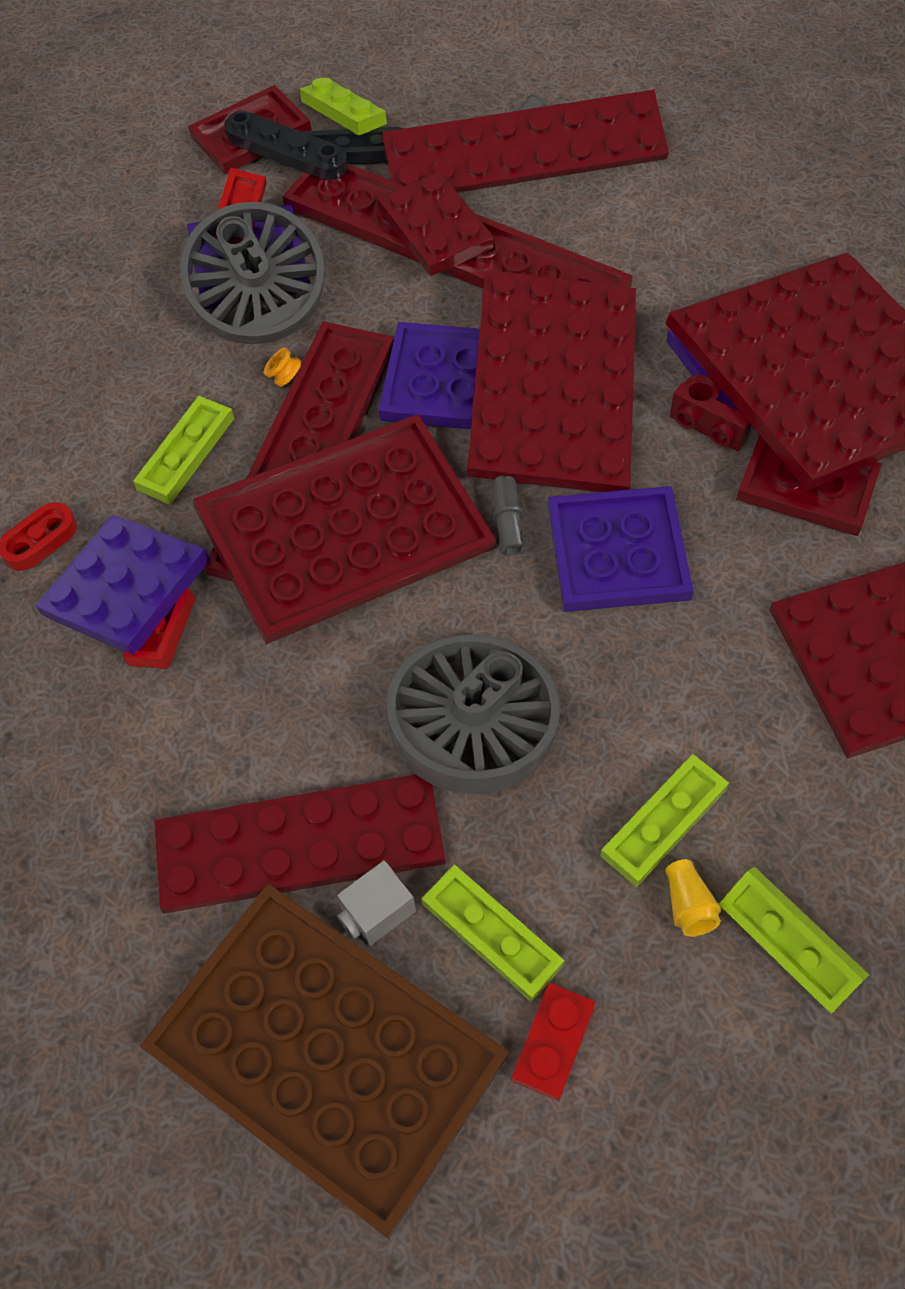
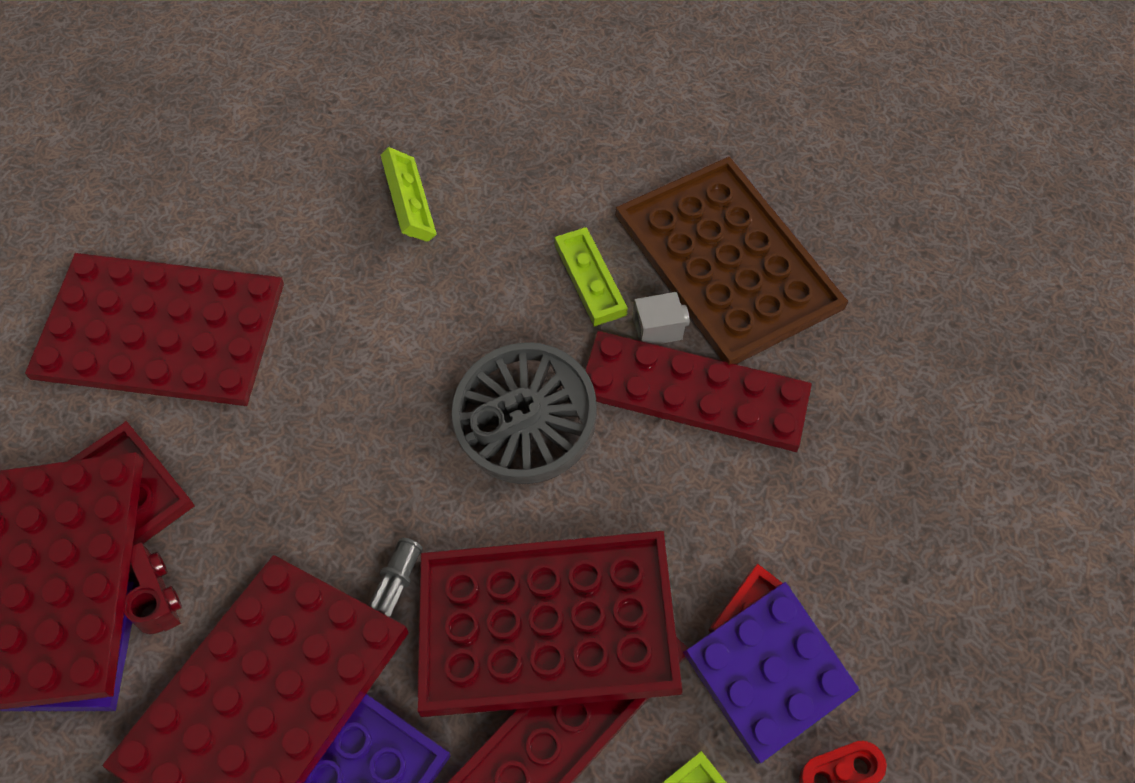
camera: 160 degrees left, 0 degrees up
red plate [511,982,596,1102] -> none
dark purple plate [548,486,693,612] -> none
lime plate [600,754,729,888] -> none
yellow cone [665,859,721,937] -> none

